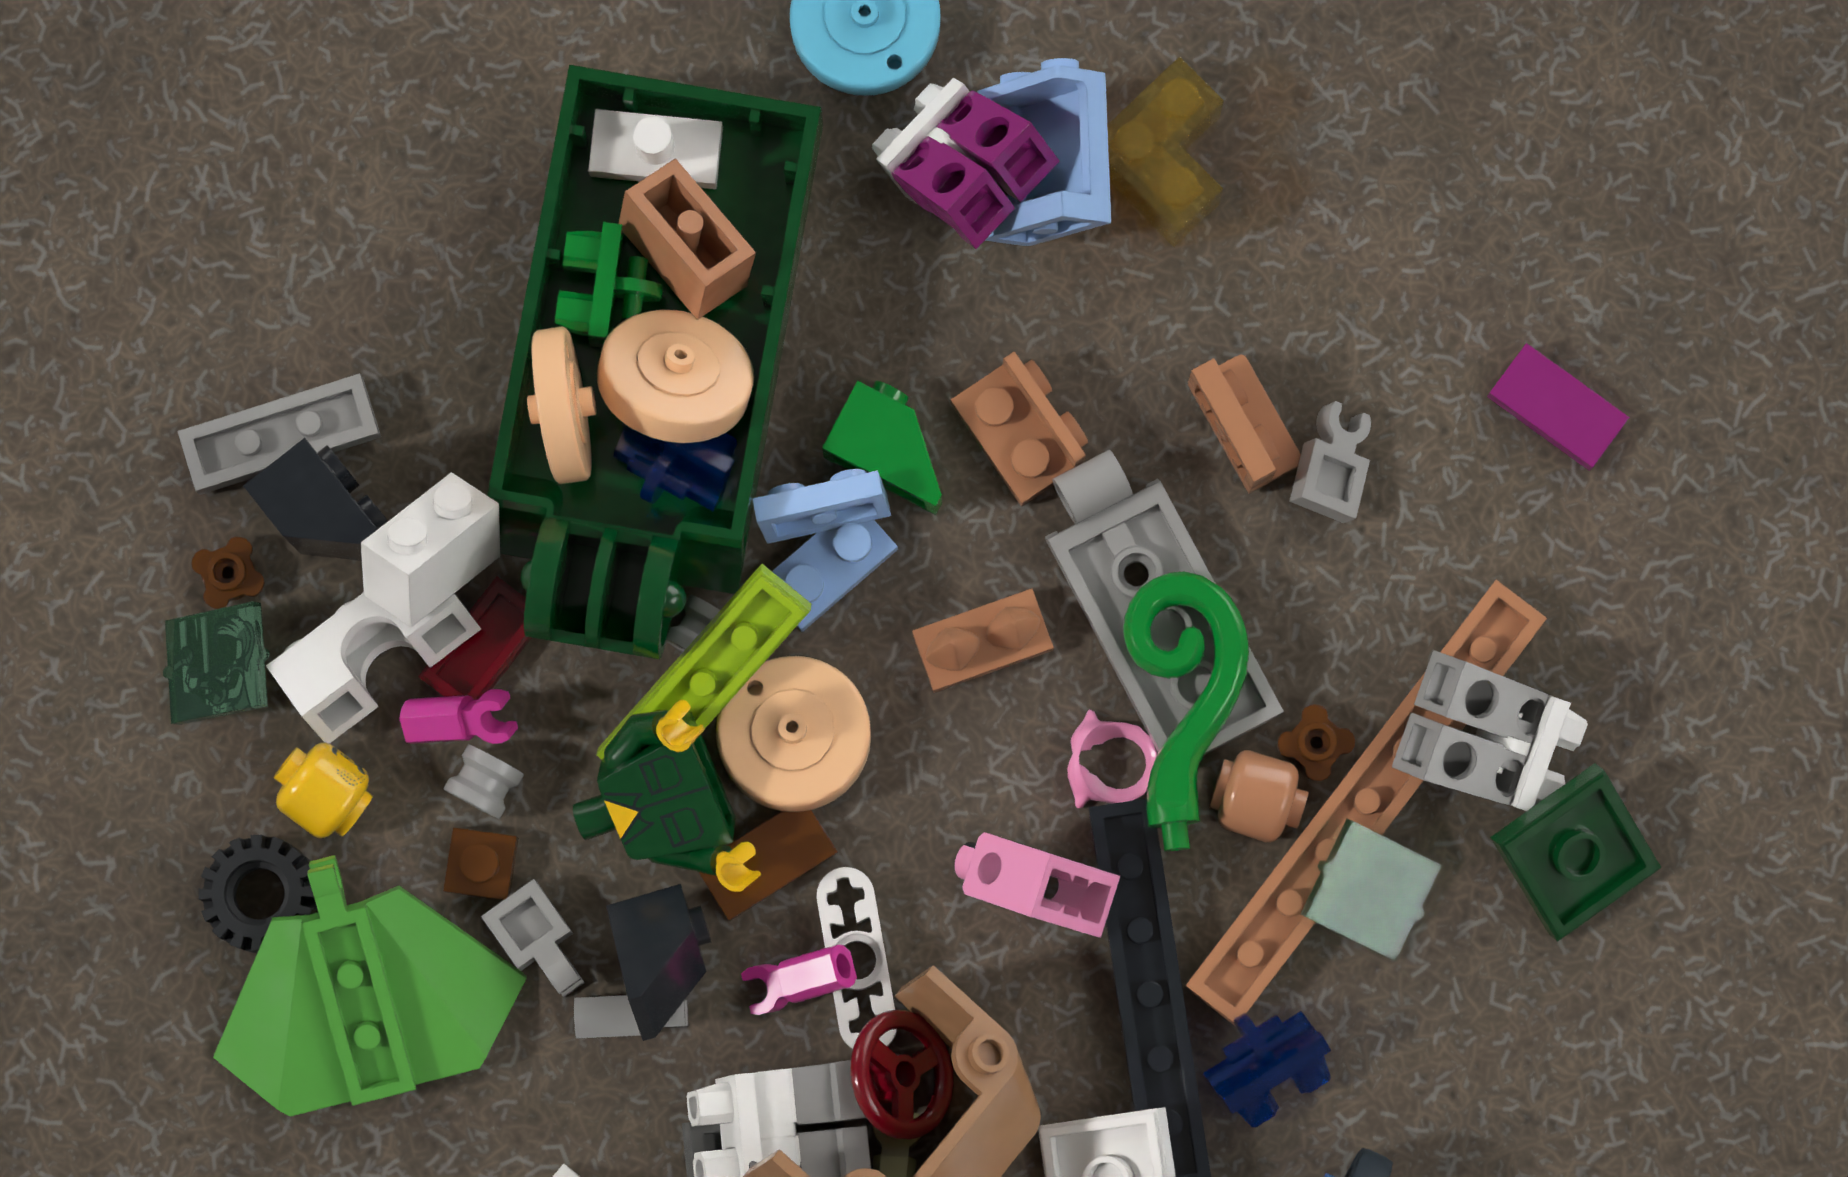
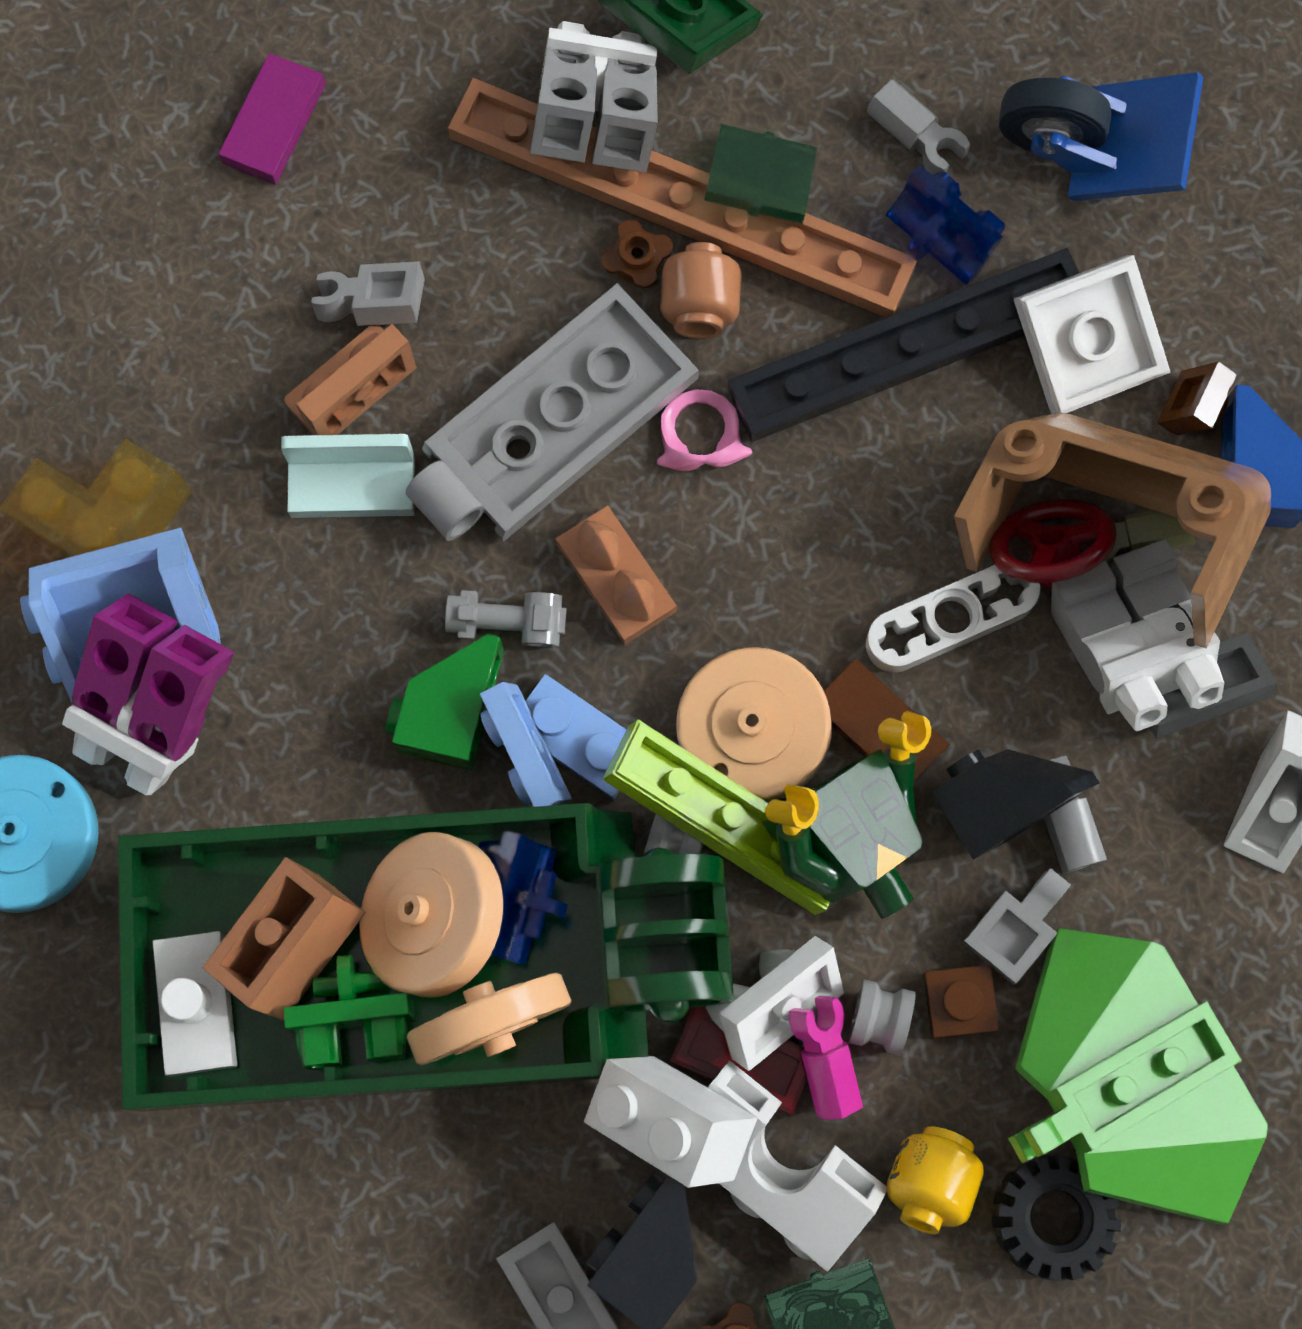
camera: 105 degrees left, 5 degrees down
dark pink bar [741,944,857,1015] -> none
nougat bracket [950,352,1088,507] -> none
bright pink torso [955,832,1120,938] -> none
green plant [1123,571,1249,852] -> none
none -> light aqua panel [281,434,415,518]
none -> light grey bar [445,590,567,647]
none -> white tile [706,936,844,1071]
none -> light grey bar [867,79,970,180]

